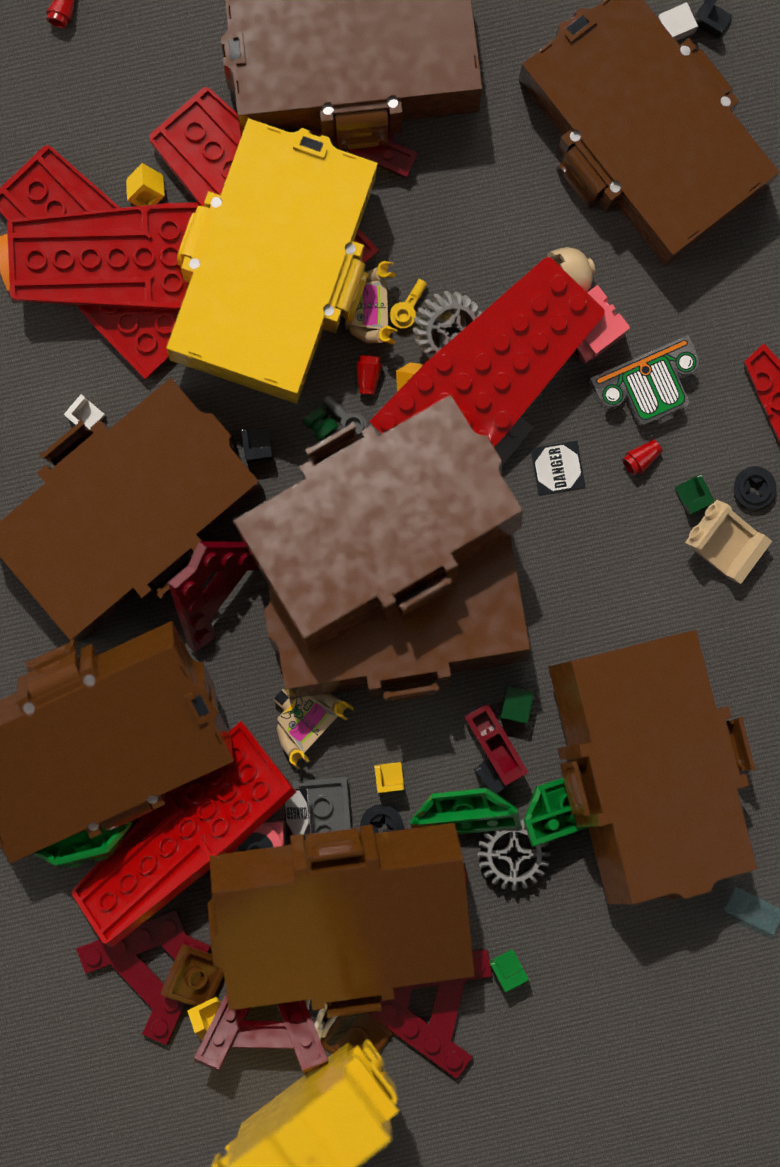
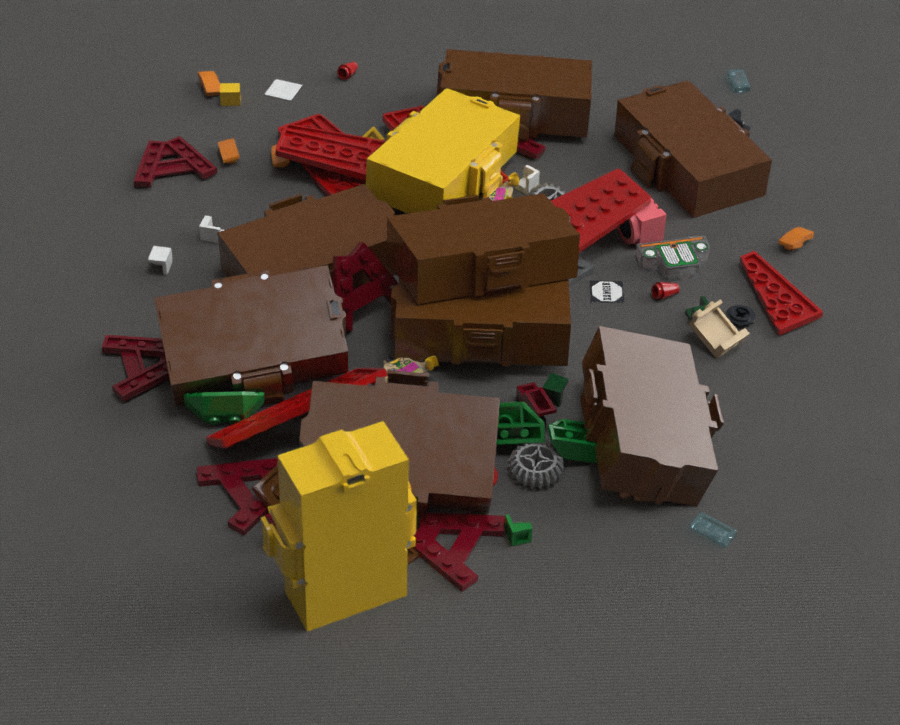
camera: 10 degrees right, 45 degrees down
none -> white panel [515,165,540,195]

